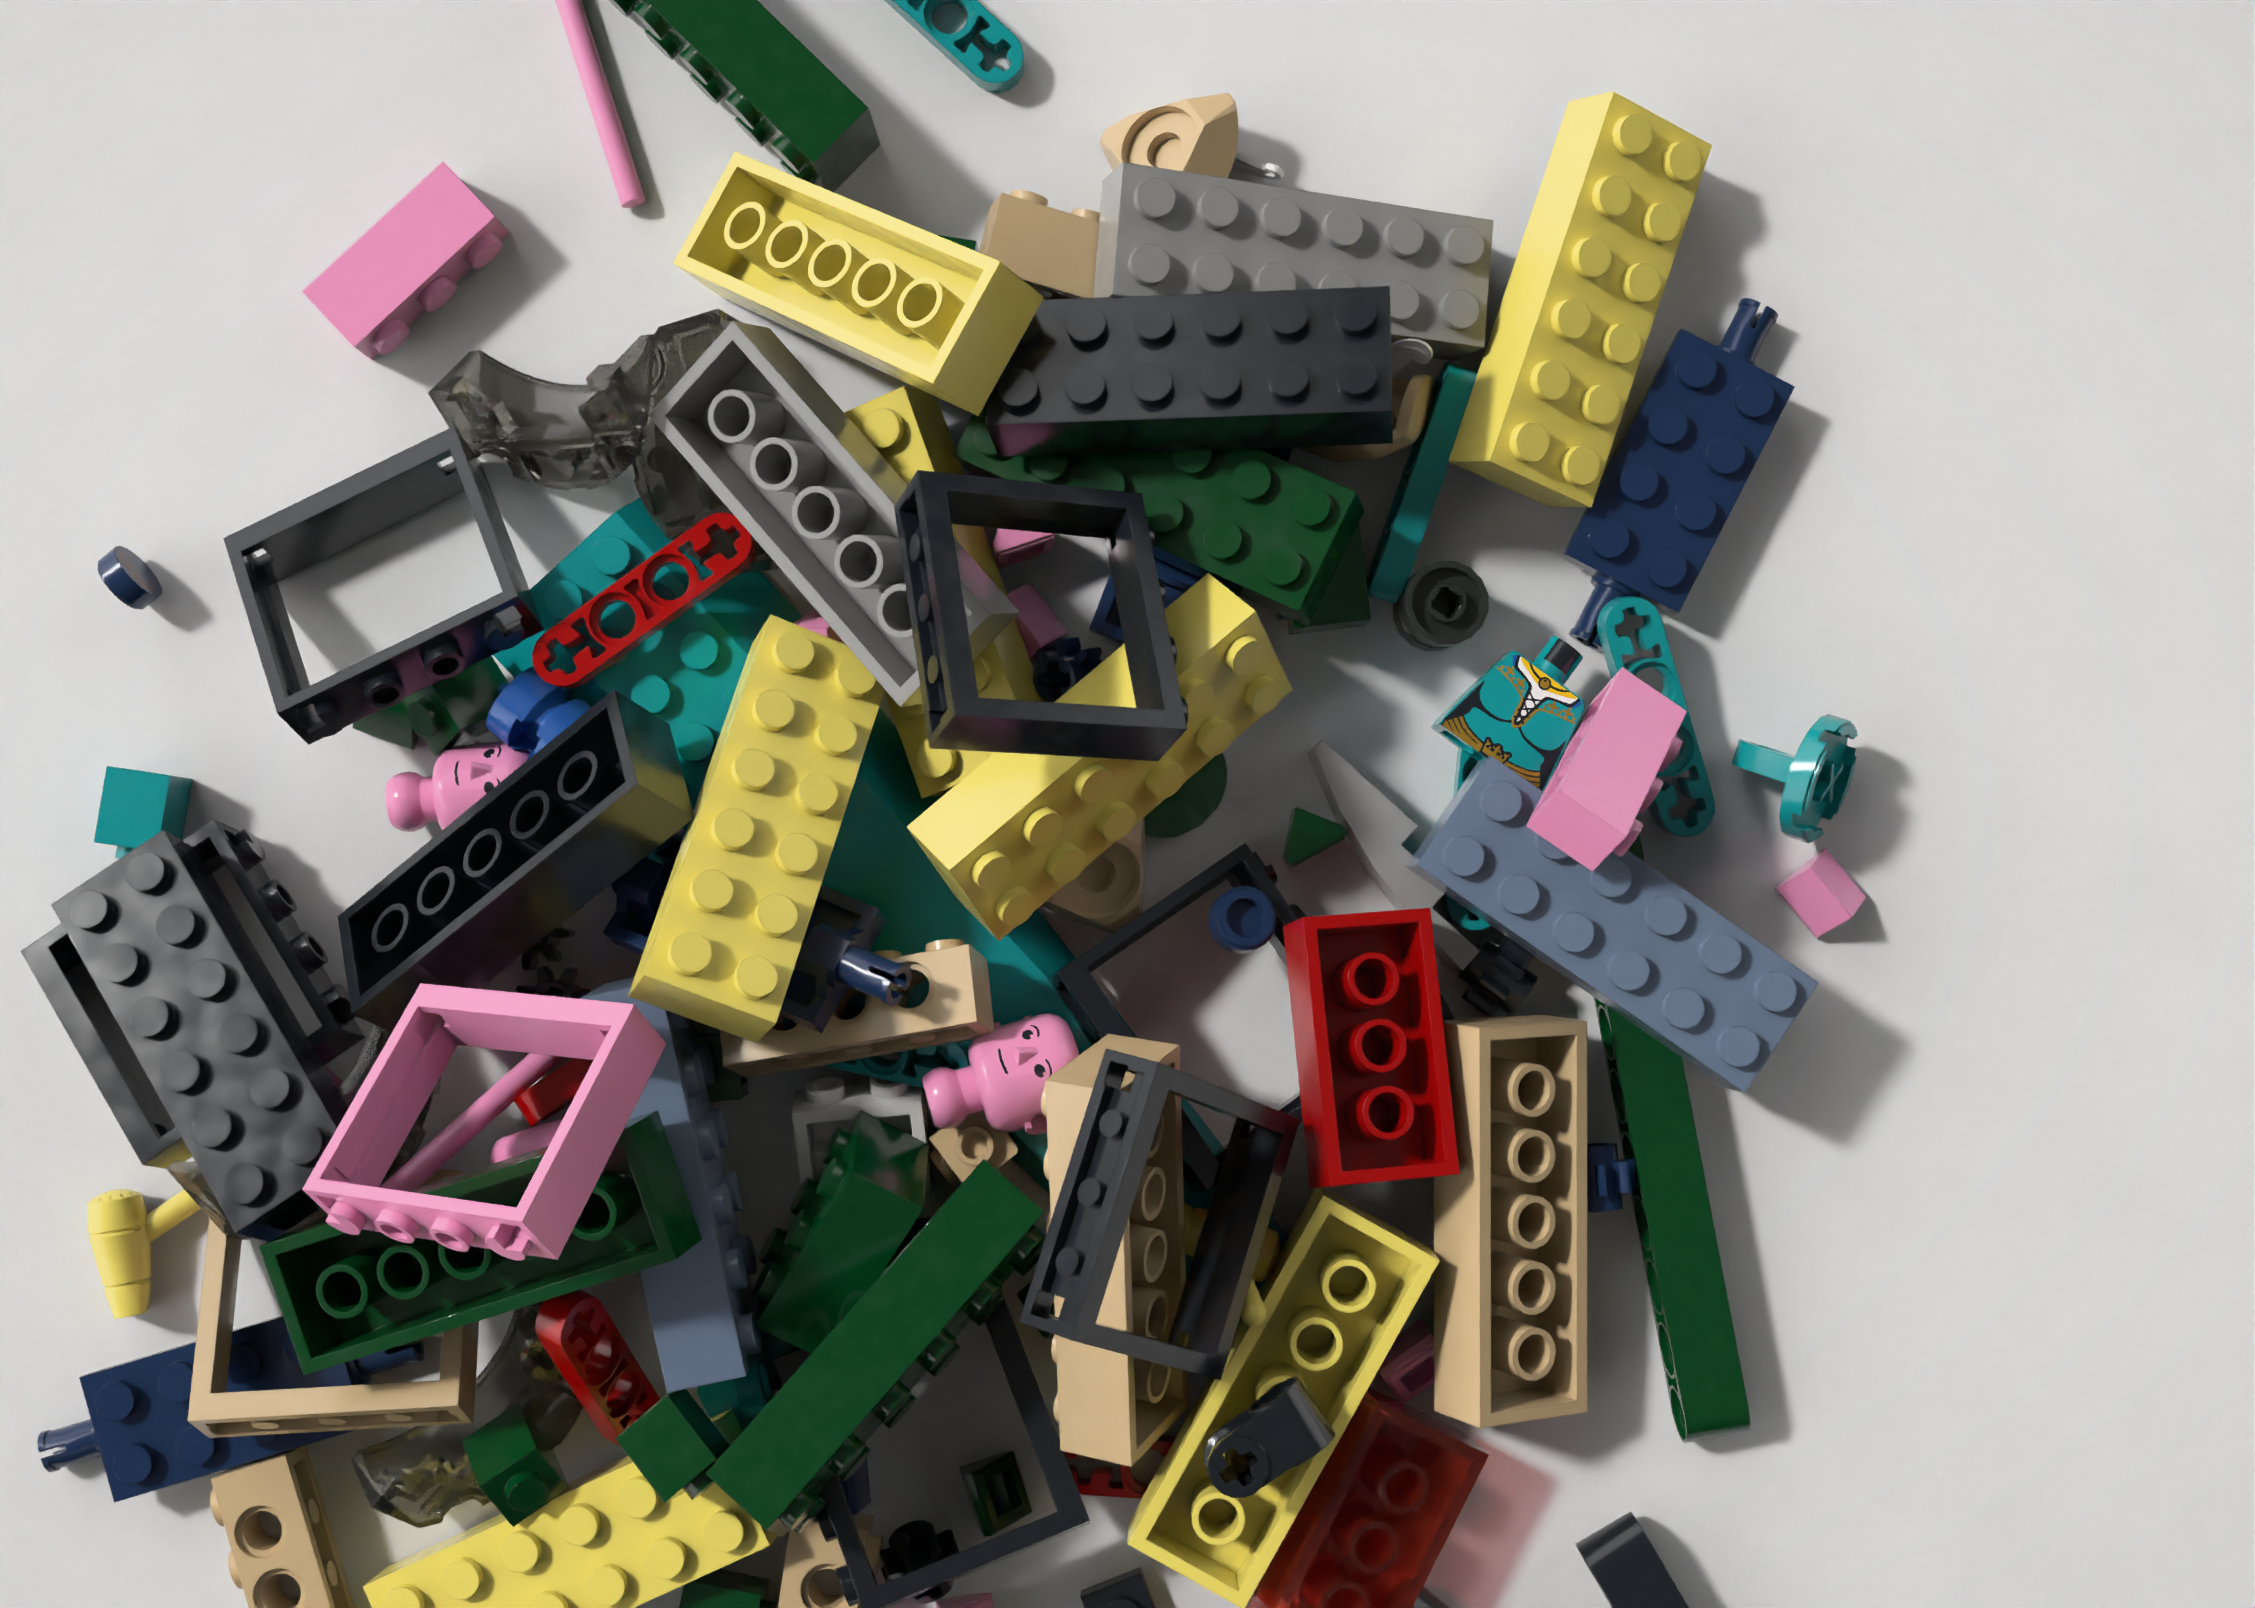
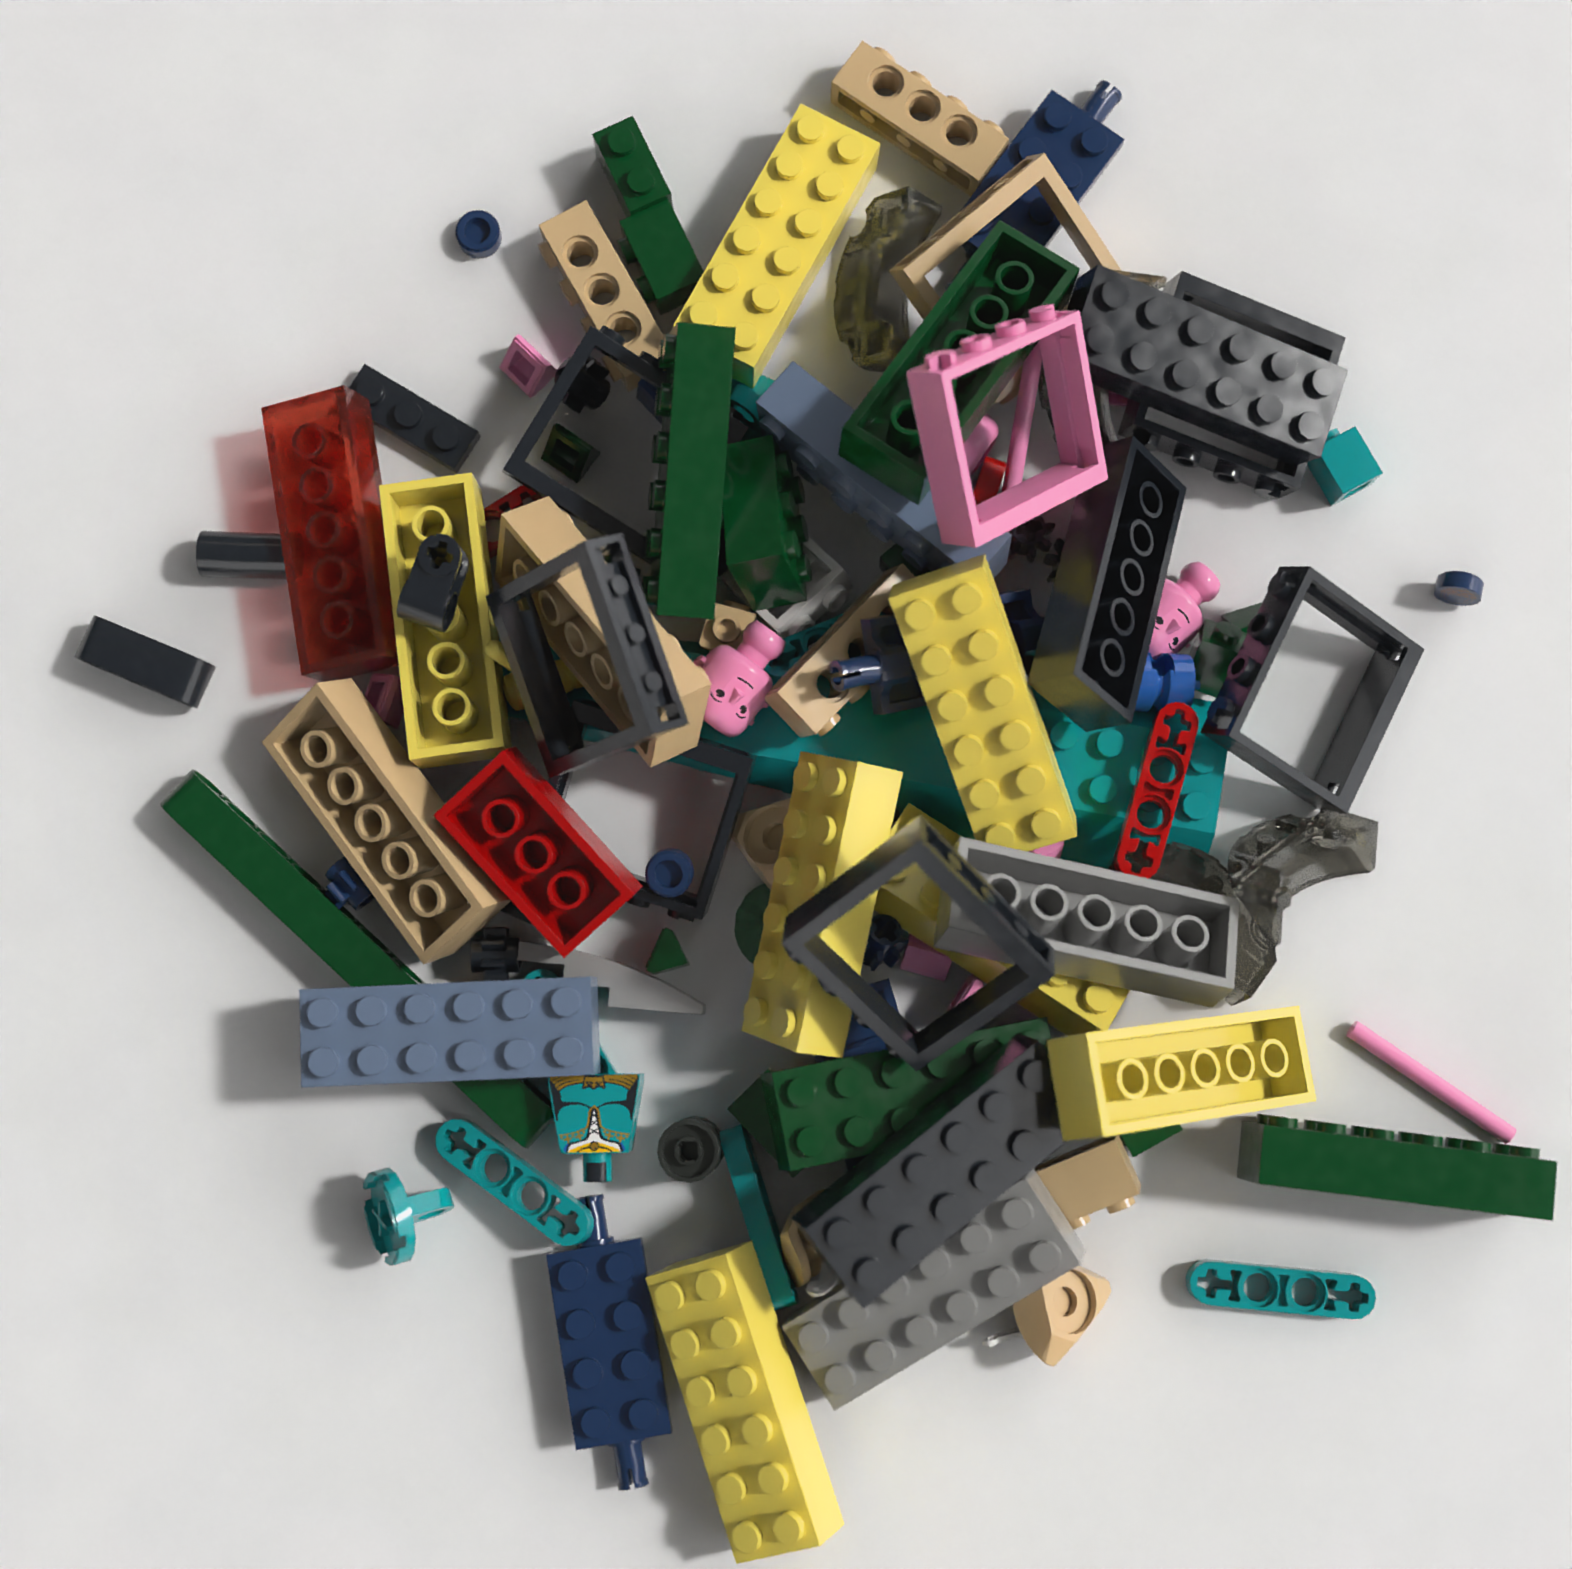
camera: 140 degrees right, 5 degrees down
light yellow piece [88,1176,212,1319] -> none
bright pink brick [302,162,510,360] -> none
dark green brick [462,1402,569,1527] -> none
red beam [535,1290,660,1447] -> none
dark green brick [615,1389,730,1503] -> none
bright pink brick [1526,667,1687,872] -> none
bright pink slope [1775,848,1866,938] -> none

